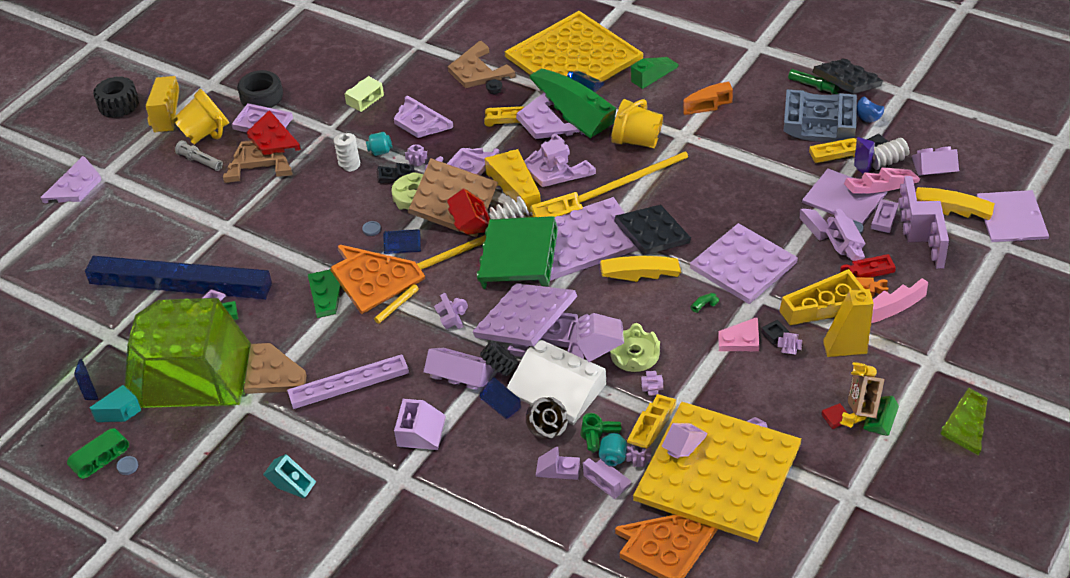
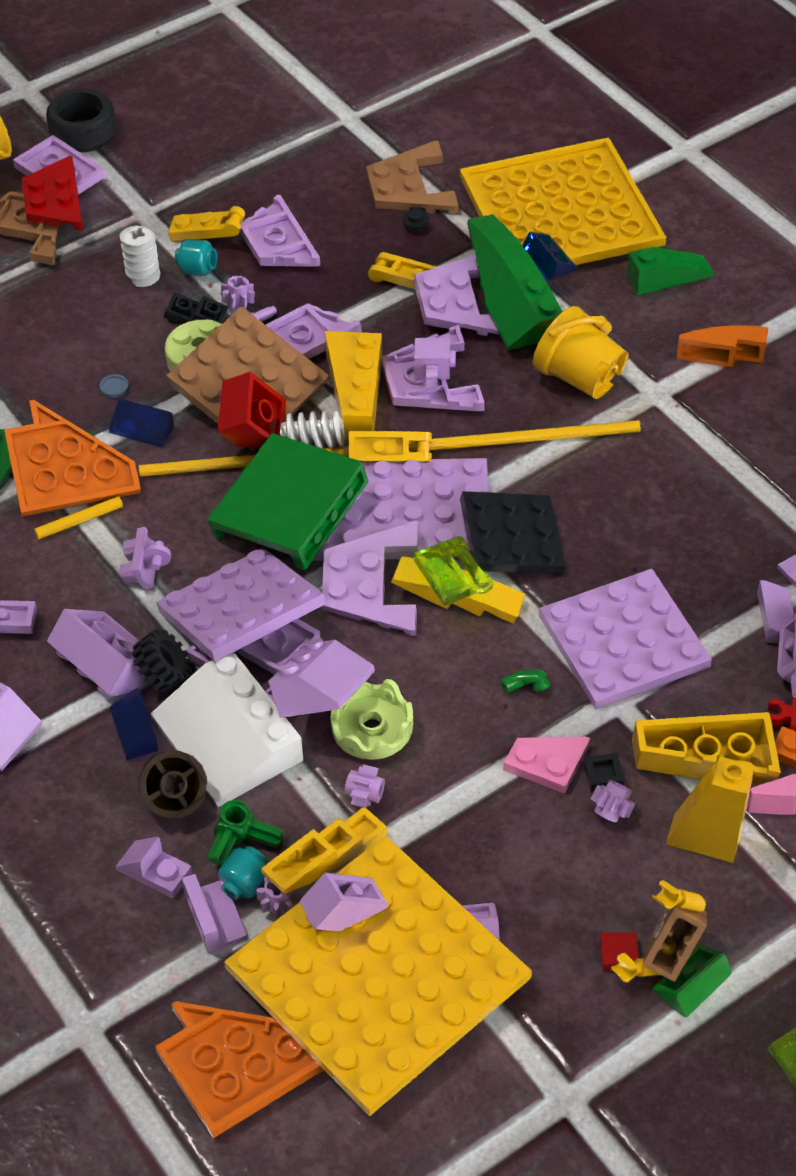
camera: 20 degrees right, 5 degrees up
yellowish green brick [345,76,384,112] -> none
none -> yellow plate [168,206,245,241]
none -> lavender wing [322,521,419,636]
none -> clear neon green plate [414,536,495,606]

